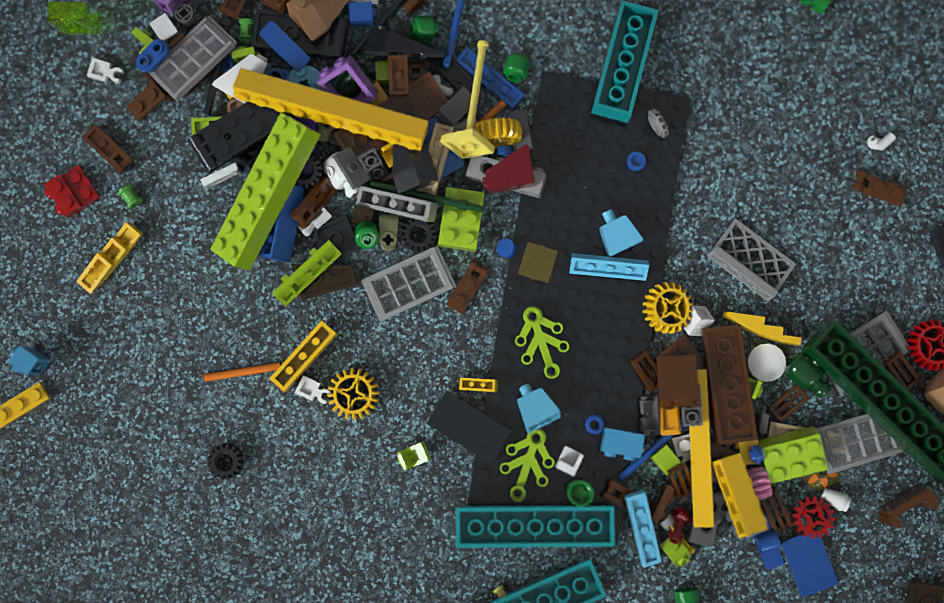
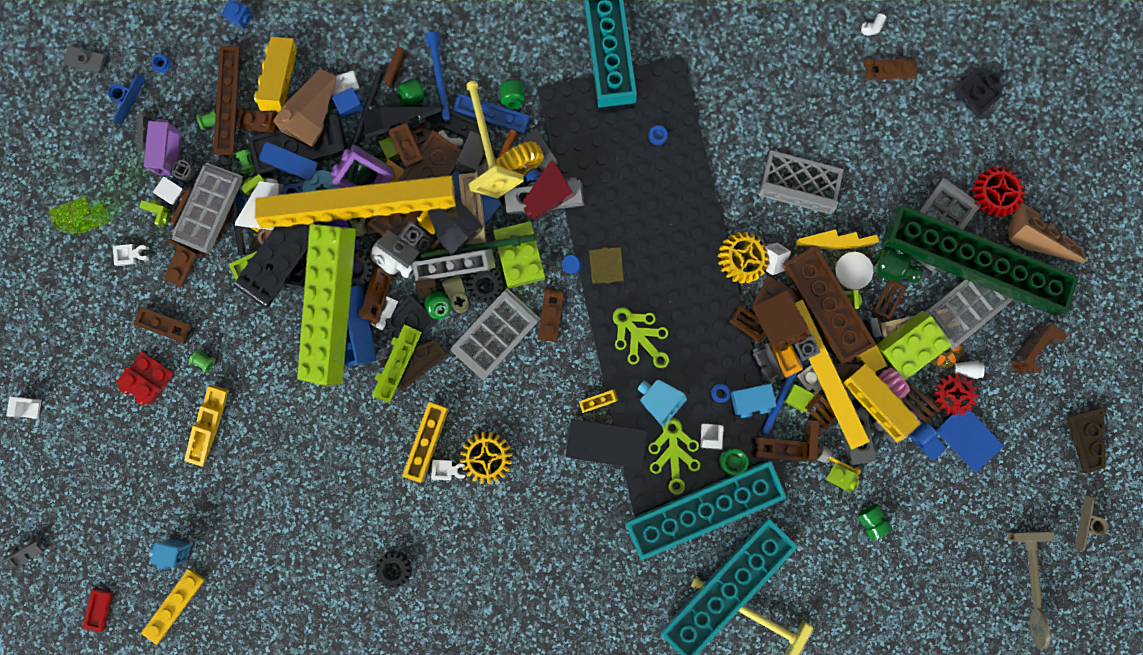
camera: 20 degrees left, 0 degrees up
blue plate [136,39,170,73] -> none
white tile [200,163,241,189] -> none
orange bar [204,362,281,382] -> none
lime bracket [397,441,431,470] -> none
medium azure plate [570,253,649,281] -> none
medium azure torso [599,209,643,257] -> none
medium azure plate [624,490,662,568] -> none
light grey gear [648,108,669,138] -> none
dark red bar [669,507,692,544] -> none
blue plate [748,445,764,464] -> none
reddish brown tile [883,350,920,390] -> none

